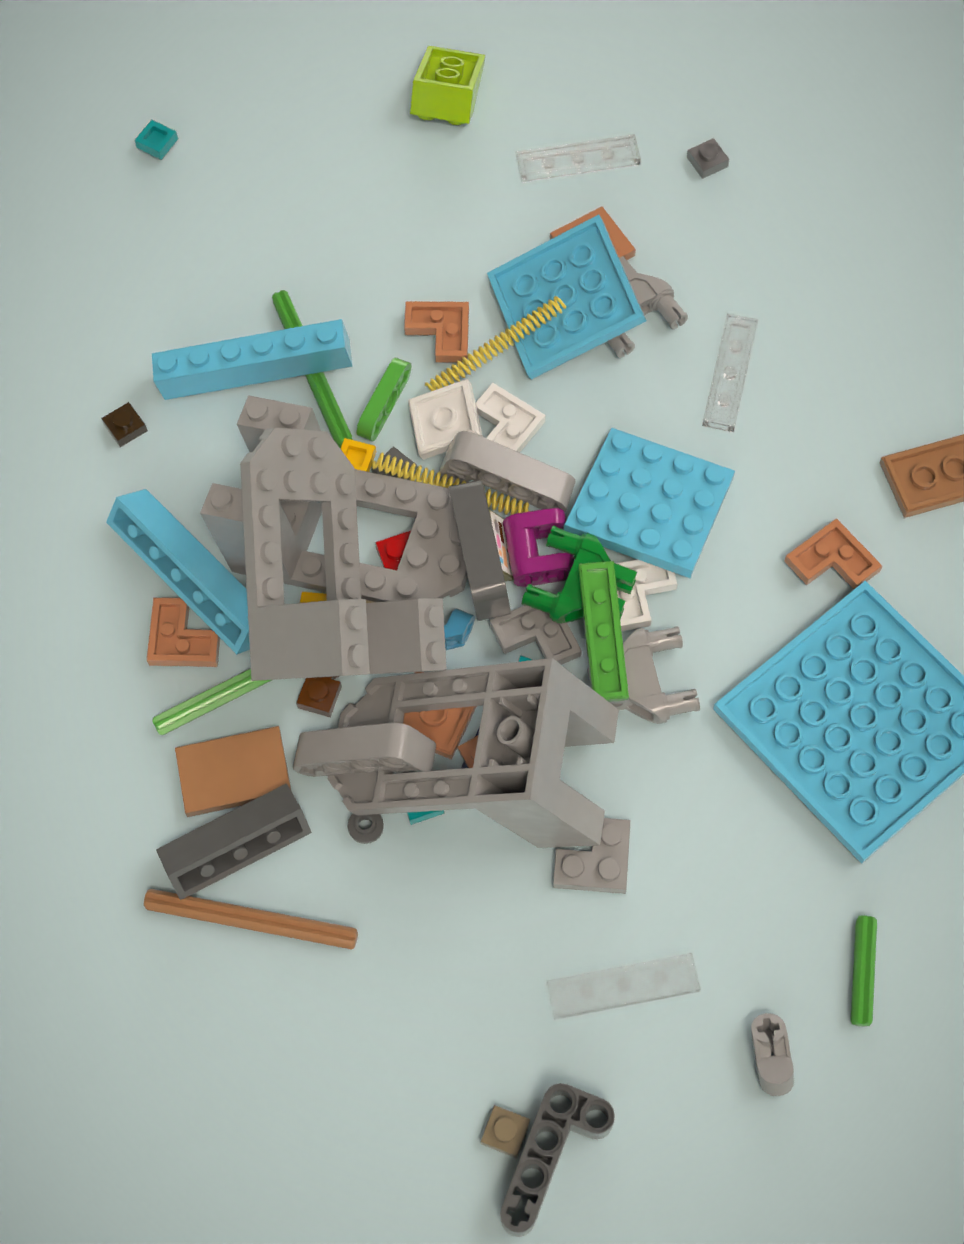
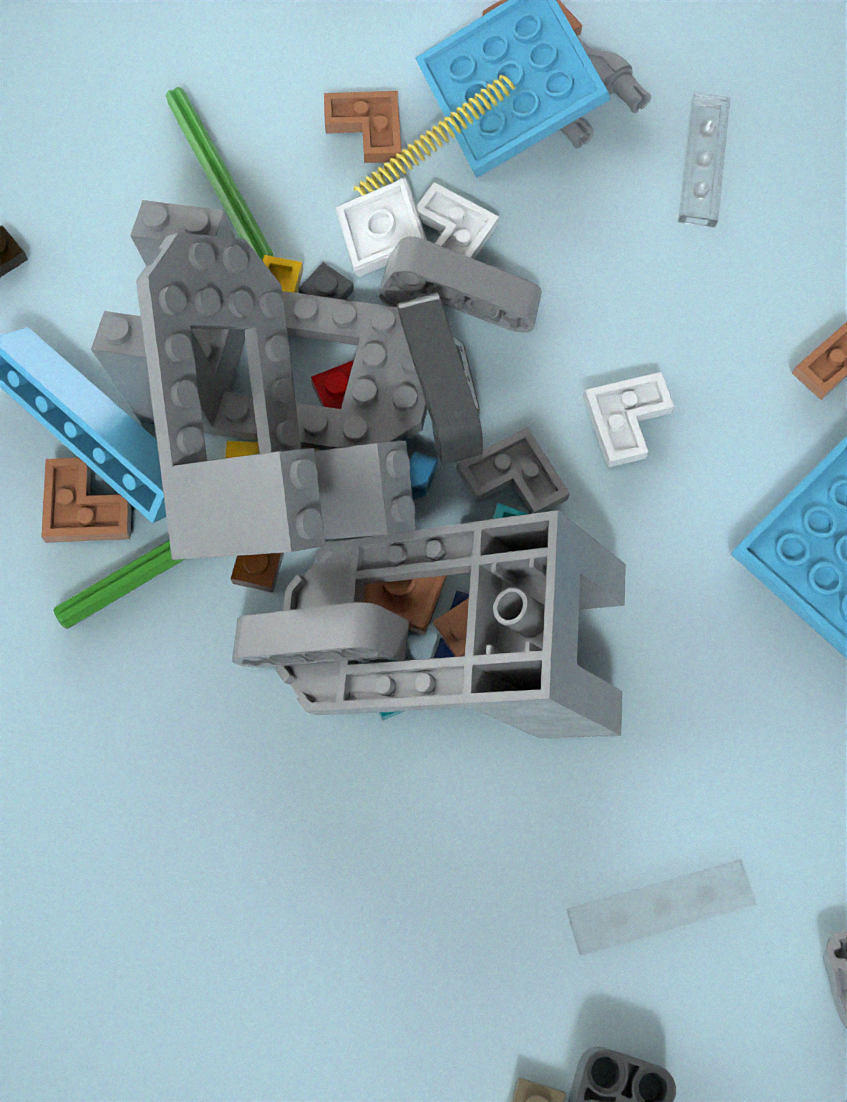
camera: 10 degrees left, 5 degrees up
medium nougat axle [144,889,358,949] -> none
medium azure brick [152,319,353,400] -> none
dark grey brick [156,783,312,900] -> none
medium nougat tile [175,726,292,817] -> none
dark grey plate [348,813,384,844] -> none
bright green beam [356,357,412,441] -> none
light yellow piece [372,452,530,515] -> none
magenta connector [502,508,575,587] -> none
green connector [521,526,637,624] -> none
light grey plate [553,818,630,894] -> none
medium azure plate [564,428,735,578] -> none
bright green tile [578,561,629,702] -> none
light grey connector [587,626,700,724] -> none

